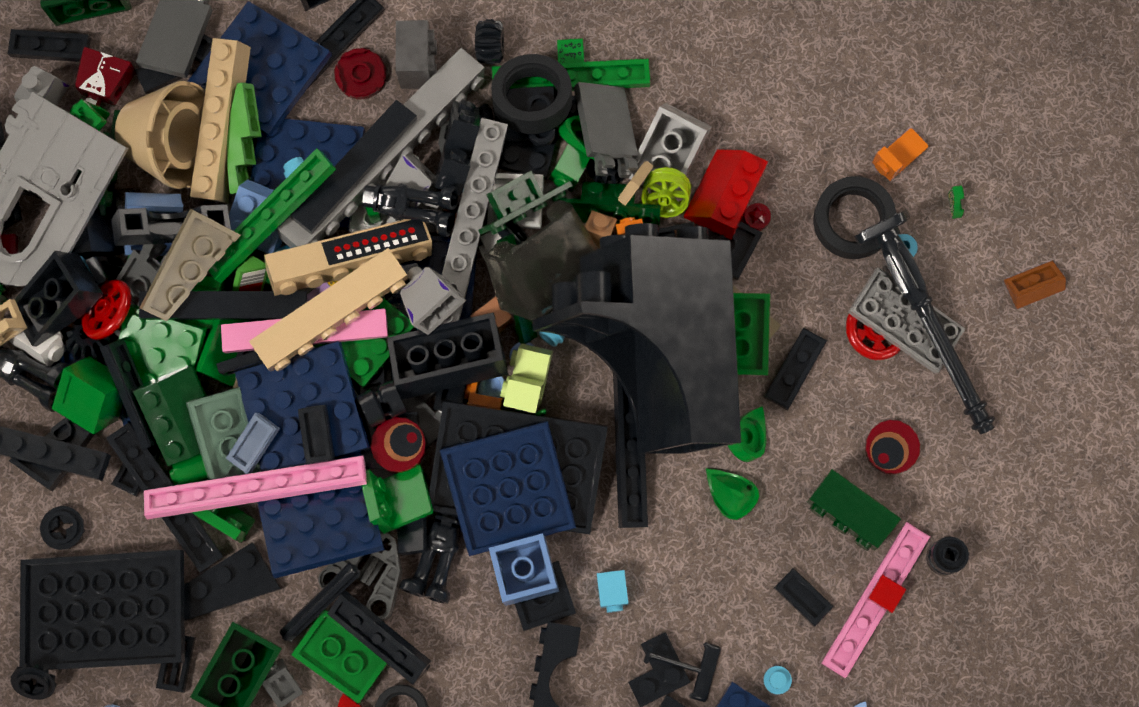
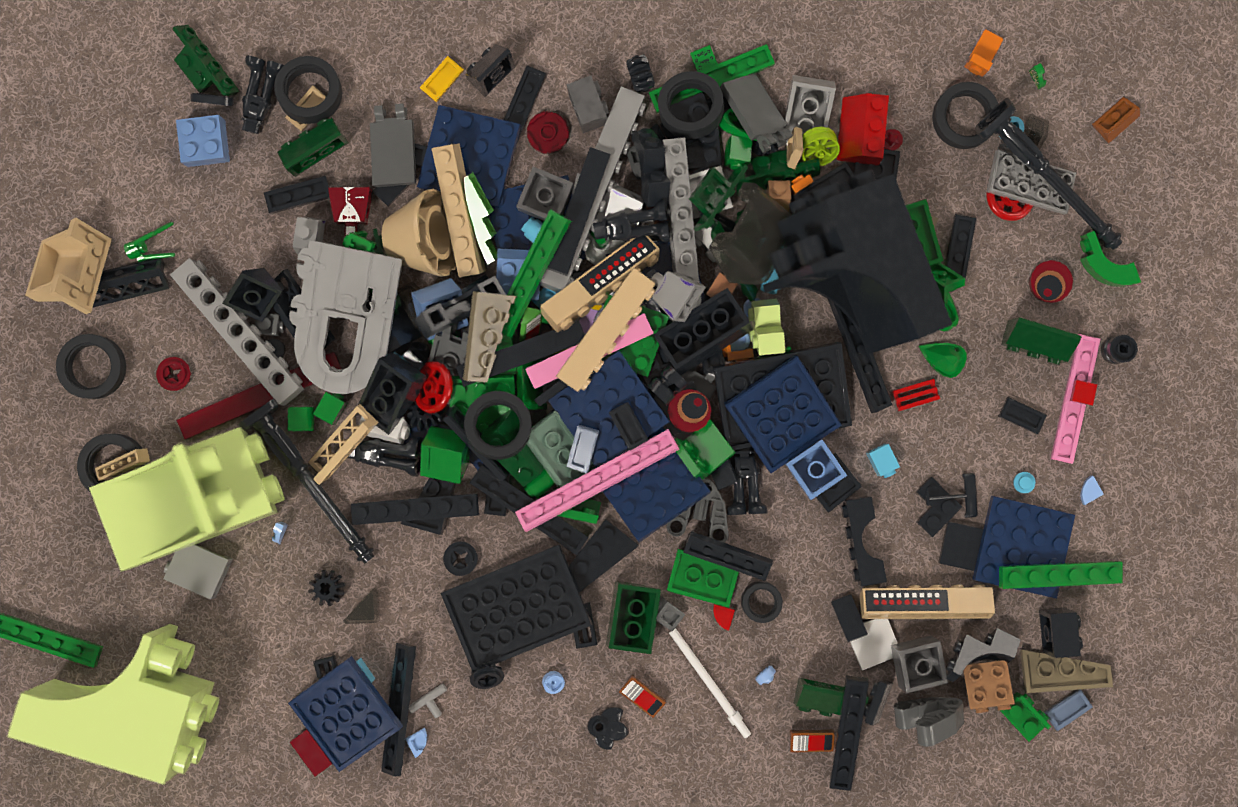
camera: 25 degrees left, 10 degrees up
black axle [280,563,360,642] -> none
none -> black tyre [464,391,531,460]
none -> flat silver brick [516,167,574,221]
none -> red tile [892,379,940,411]
none -> green bracket [930,262,965,304]
none -> clear smoke slope [1023,113,1049,149]
none -> green arch [1080,231,1141,287]

